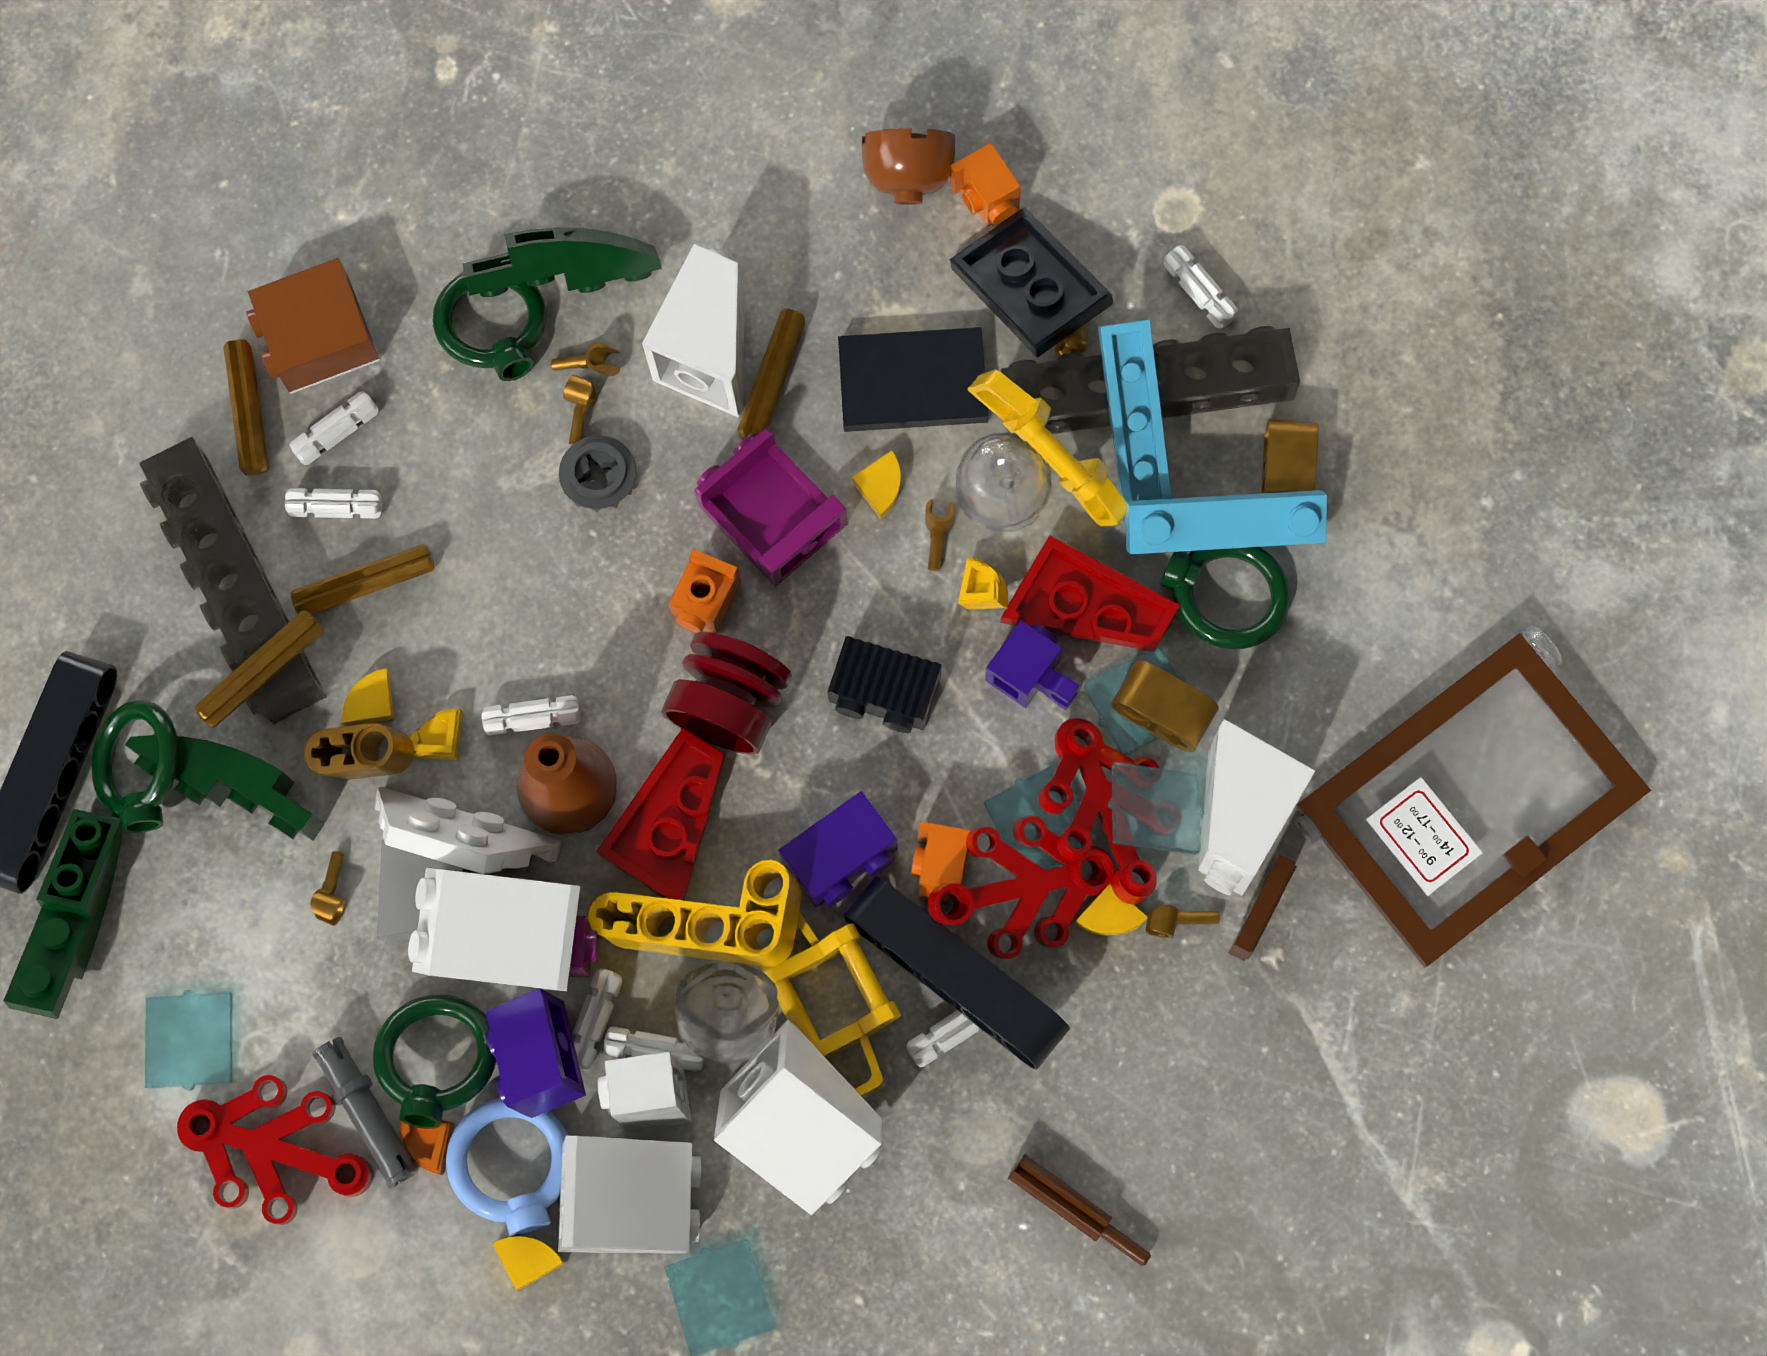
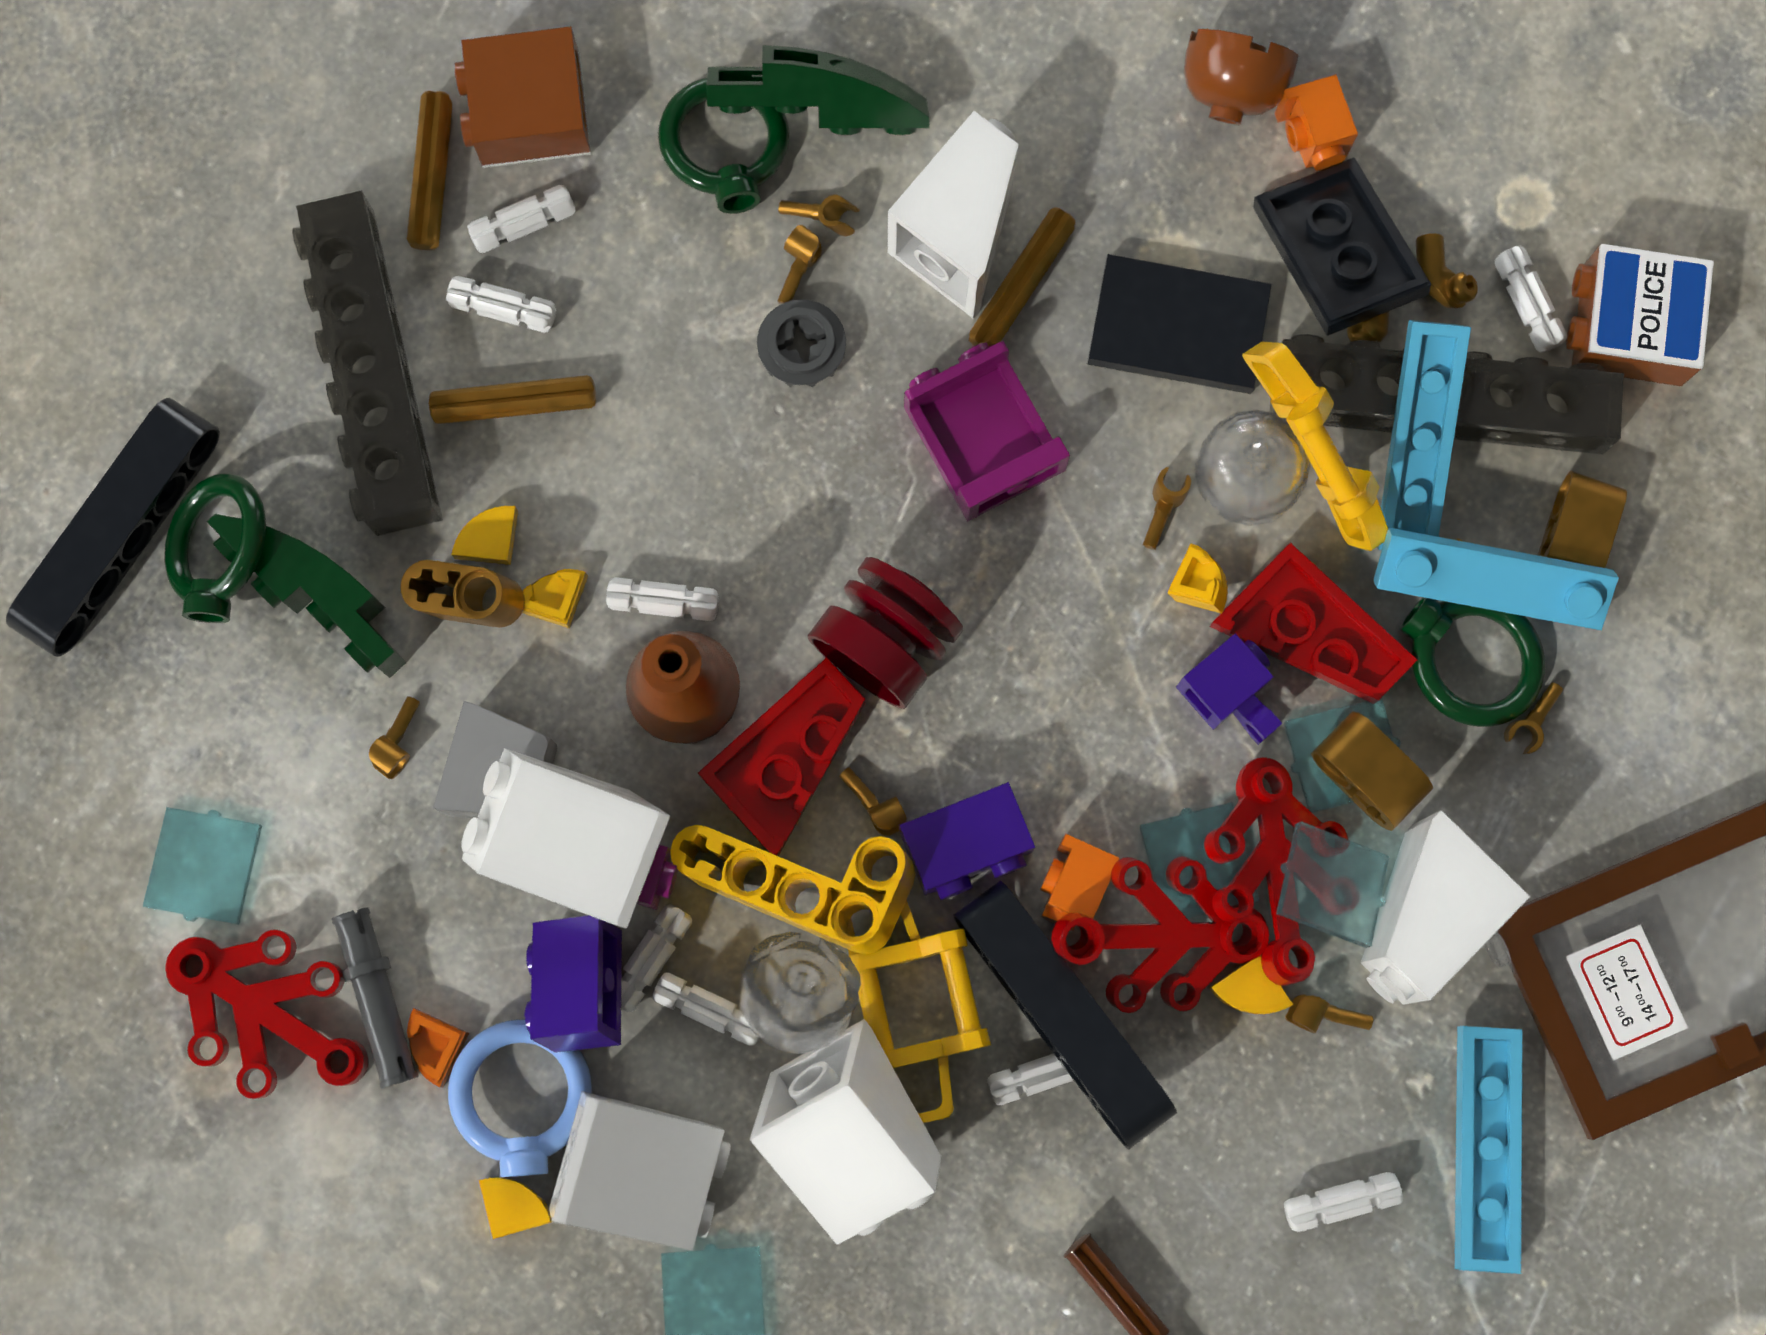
camera: 10 degrees right, 5 degrees up
dark green slope [3,809,123,1019] -> none
pearl gold axle [194,610,323,728] -> none
dark green piece [373,995,497,1129] -> none
white wing [374,787,562,874] -> none
white brick [597,1051,692,1131] -> none
orange brick [669,549,741,633] -> none
black brick [827,636,942,733] -> none
yellow tile [852,450,901,520] -> none
reddish brown tile [1228,854,1297,961] -> none
none -> pearl gold hand [839,767,907,836]
none -> white axle [1284,1172,1403,1232]
none -> pearl gold arm [1416,233,1478,308]
none -> medium azure plate [1455,1026,1523,1274]
none -> pearl gold hand [1504,682,1563,754]
none -> piece [1566,244,1714,387]

